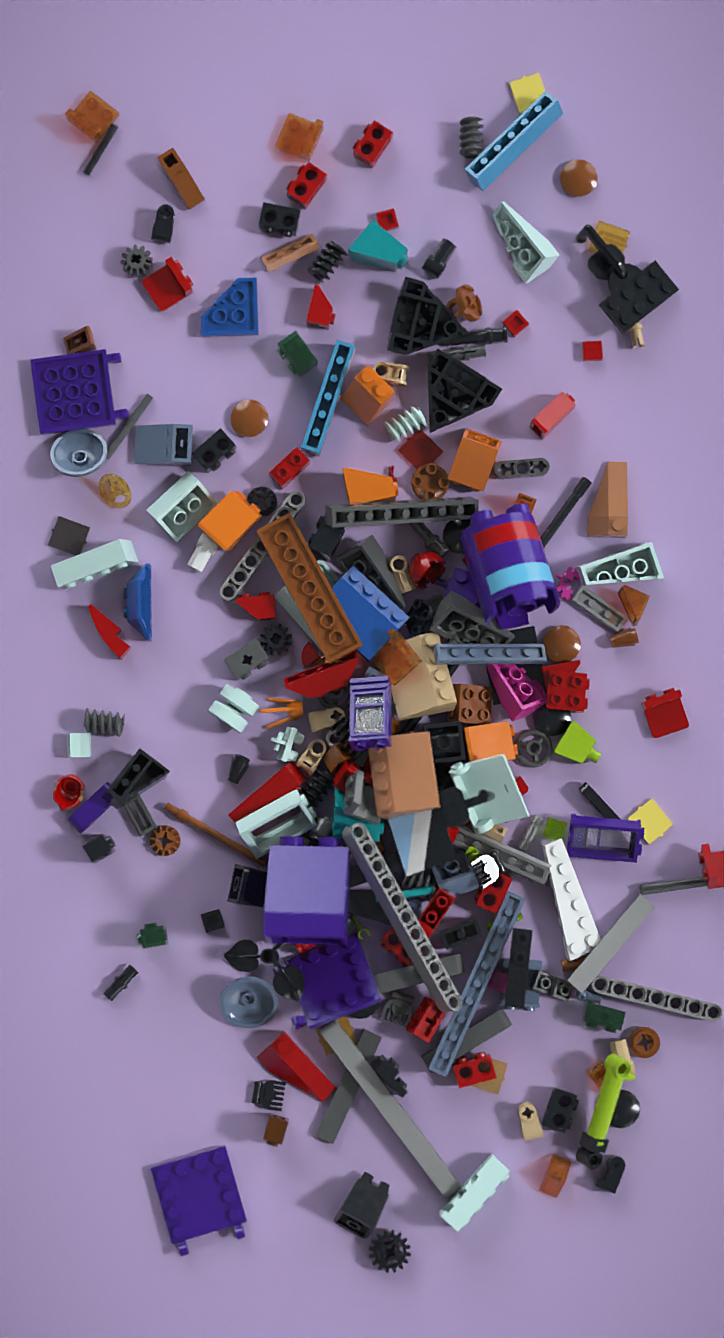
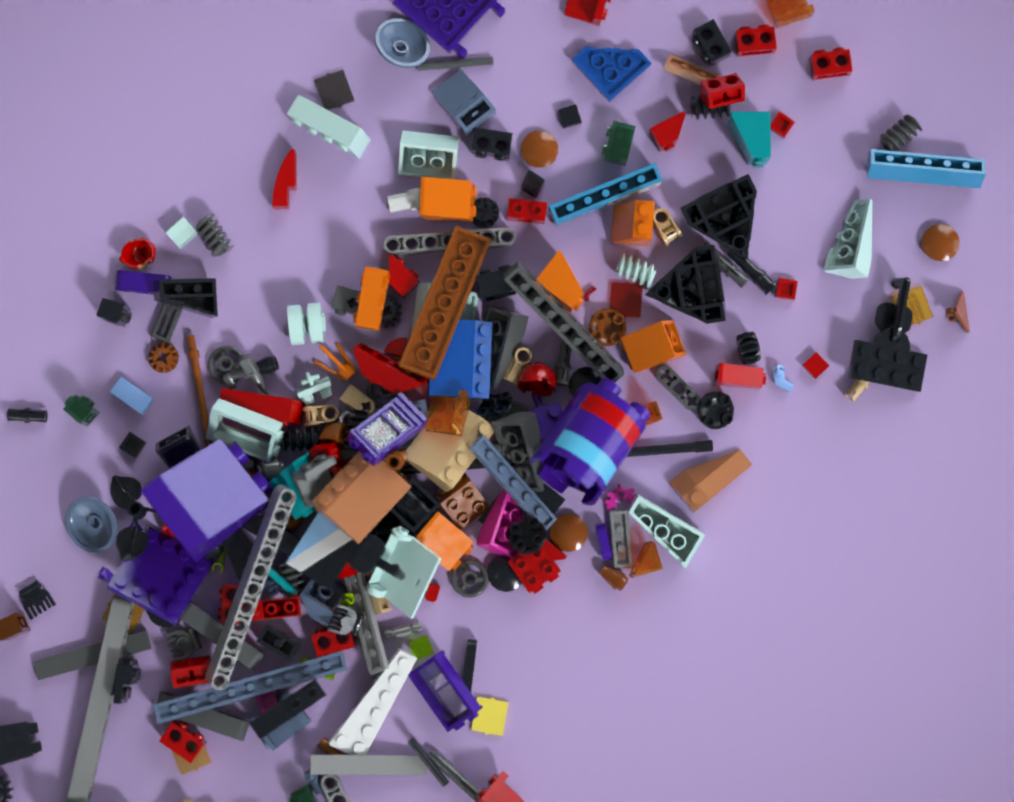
camera: 50 degrees right, 0 degrees up
clear yellow piece [99,474,131,508] -> none
blue wedge [123,563,152,642] -> none
red wedge [257,1031,337,1102] -> none
black piece [422,238,456,279] -> none
dark orange tile [446,284,483,322] -> none
light yellow piece [509,73,545,114] -> none
dark grey slope [529,970,573,1002] -> none
lime torso [553,721,602,764] -> none
red bracket [641,688,689,738] -> none
none -> light blue slope [110,377,154,415]
none -> dark grey piece [208,346,243,384]
none -> dark grey piece [223,354,269,395]
none -> orange wedge [353,266,390,332]
none -> dark orange cone [386,450,408,470]
none -> black bar [408,738,449,787]
none -> black dish [509,517,547,554]
none -> black slope [521,170,545,198]
none -> black tile [558,104,582,129]
none -> dark purple beam [595,523,612,560]
none -> black dish [697,391,734,429]
none -> red brick [701,73,745,109]
none -> black gear [736,331,761,364]
none -> light blue arm [772,365,794,392]
none -> piece [946,291,970,333]

